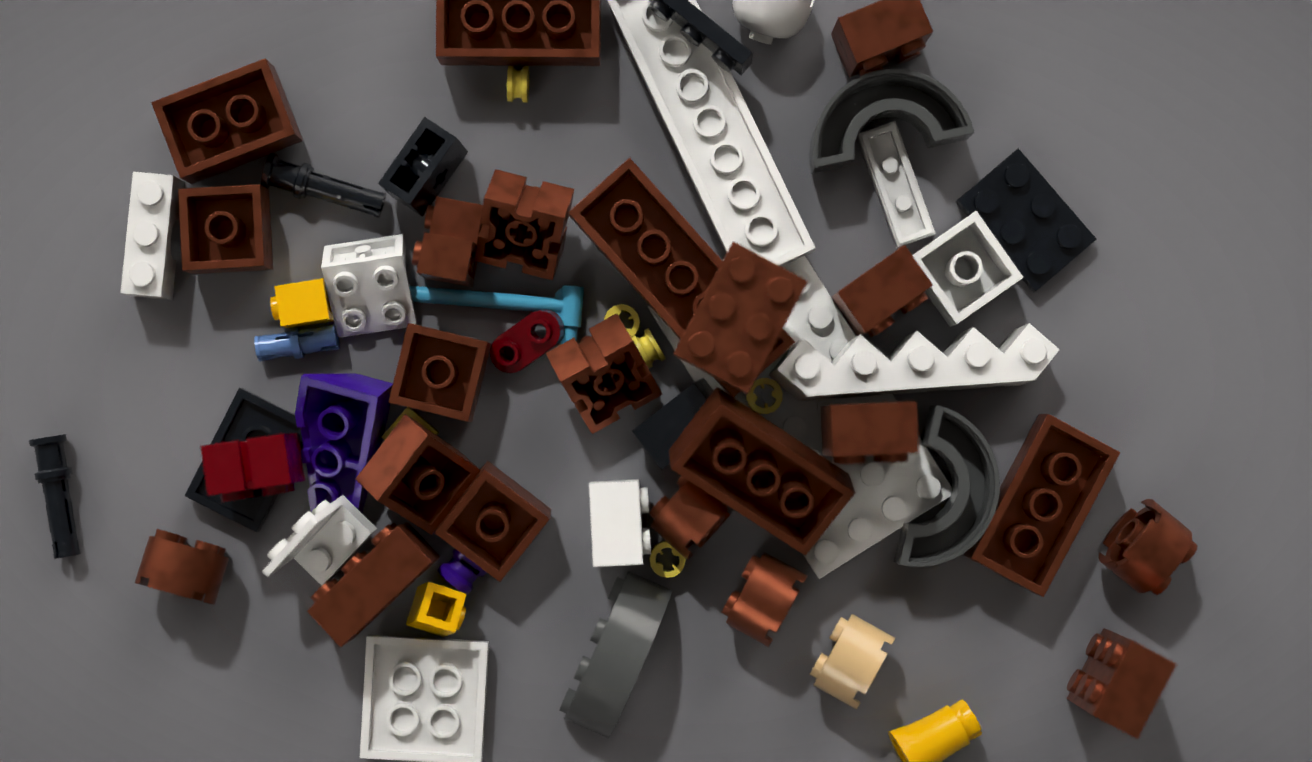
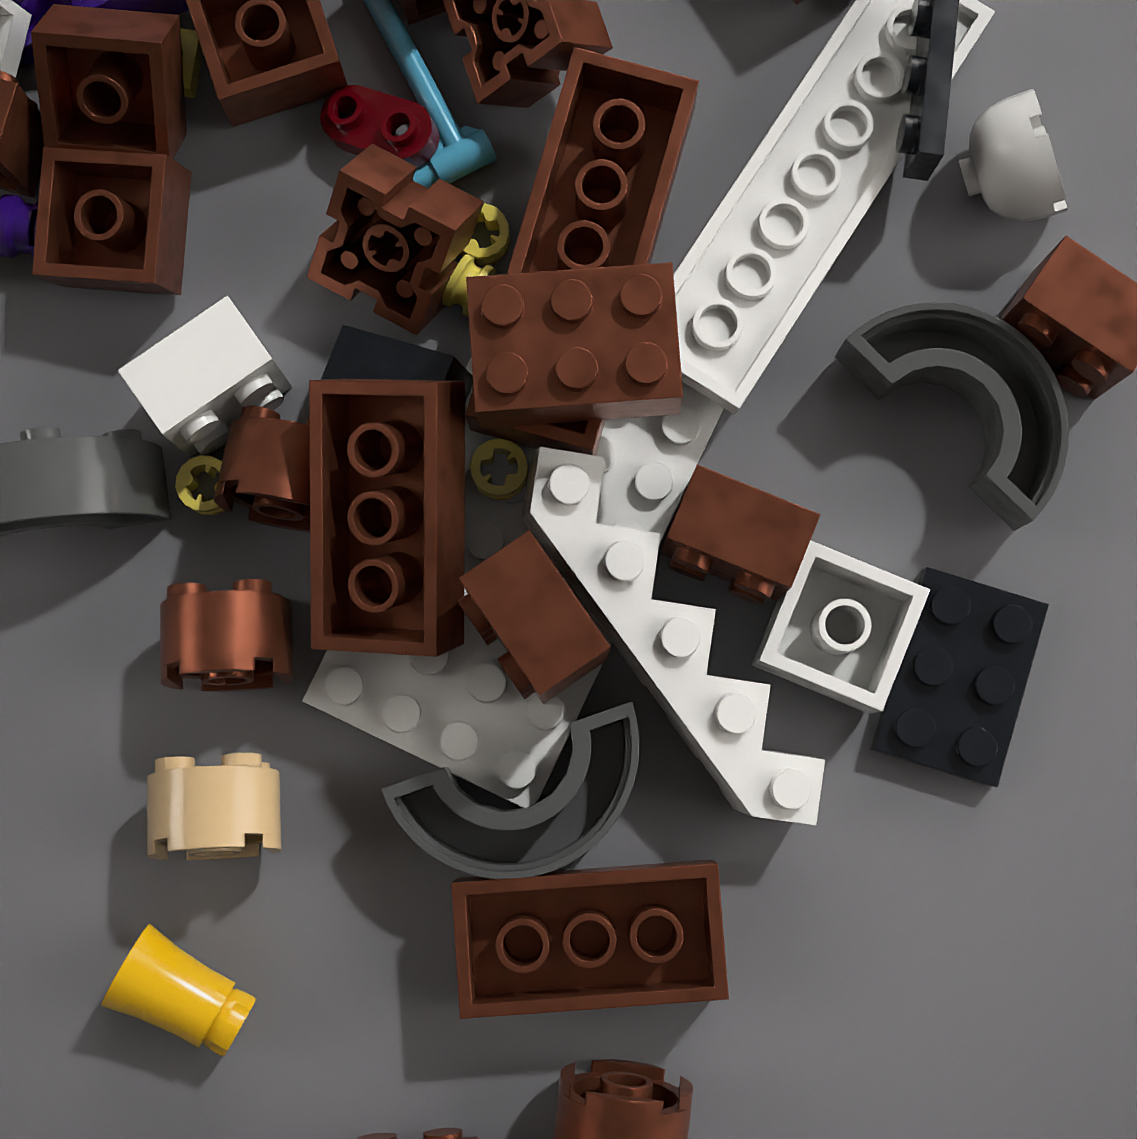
camera: 60 degrees right, 5 degrees down
white tile [857,121,936,248] -> none

